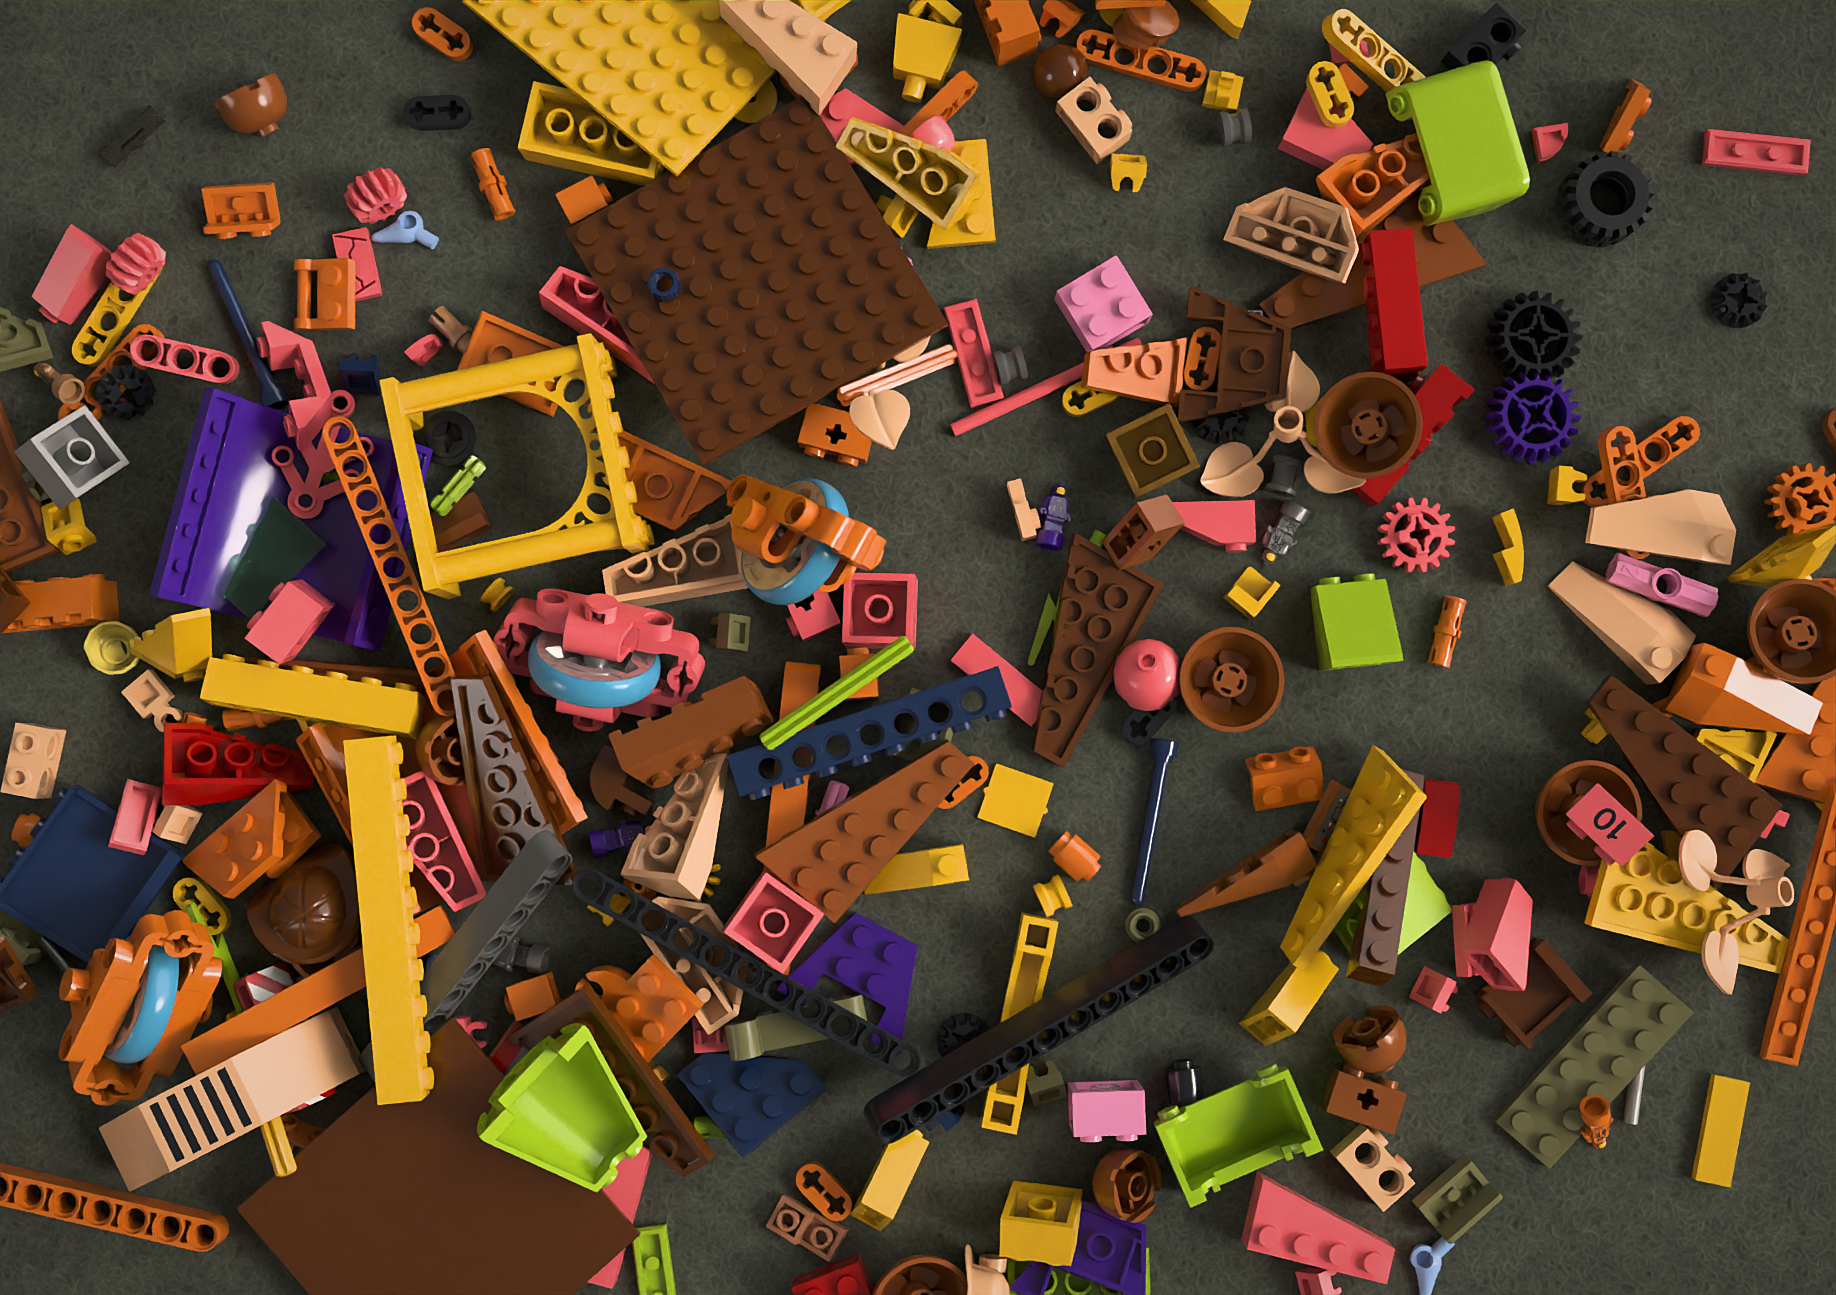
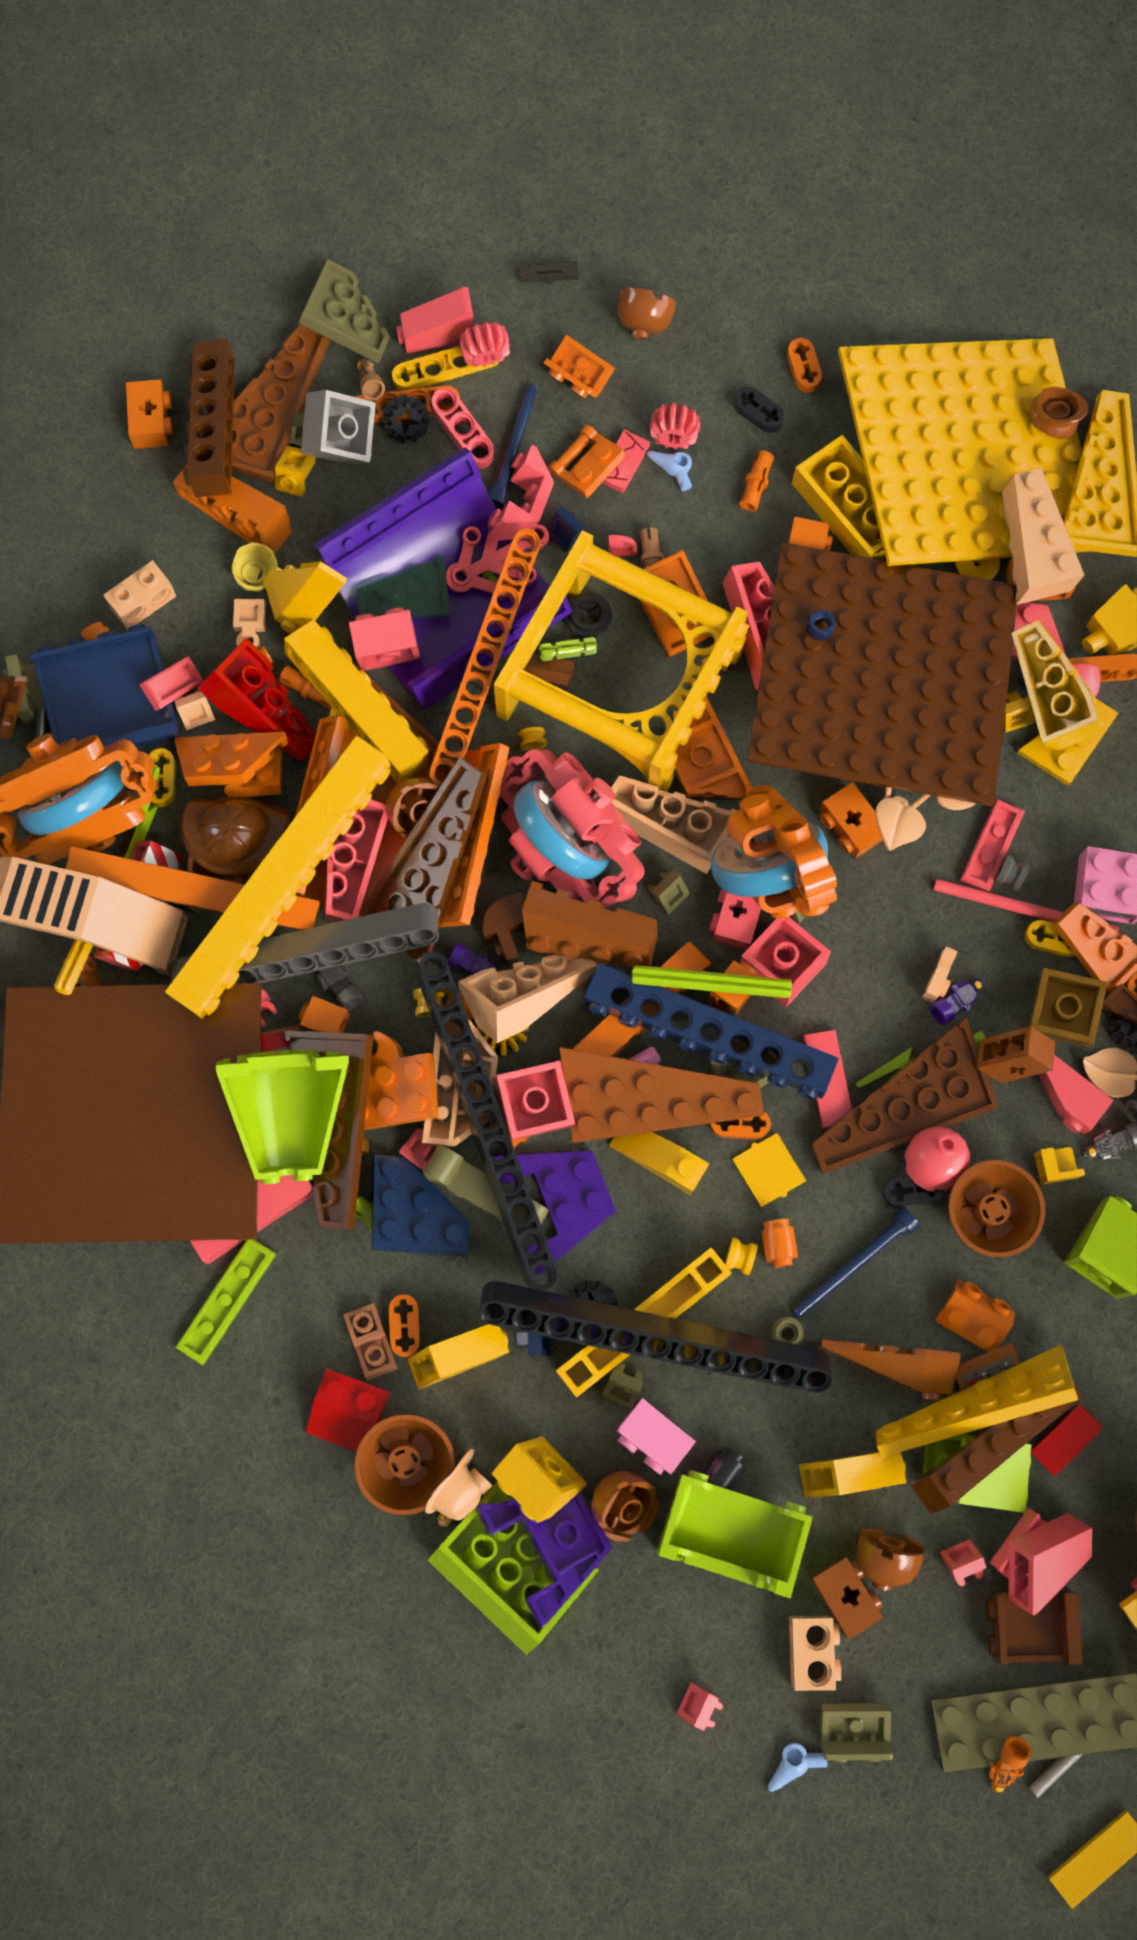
camera: 35 degrees right, 10 degrees down
axle [836,344,957,406] -> none
coral wedge [1241,1171,1395,1284] -> none

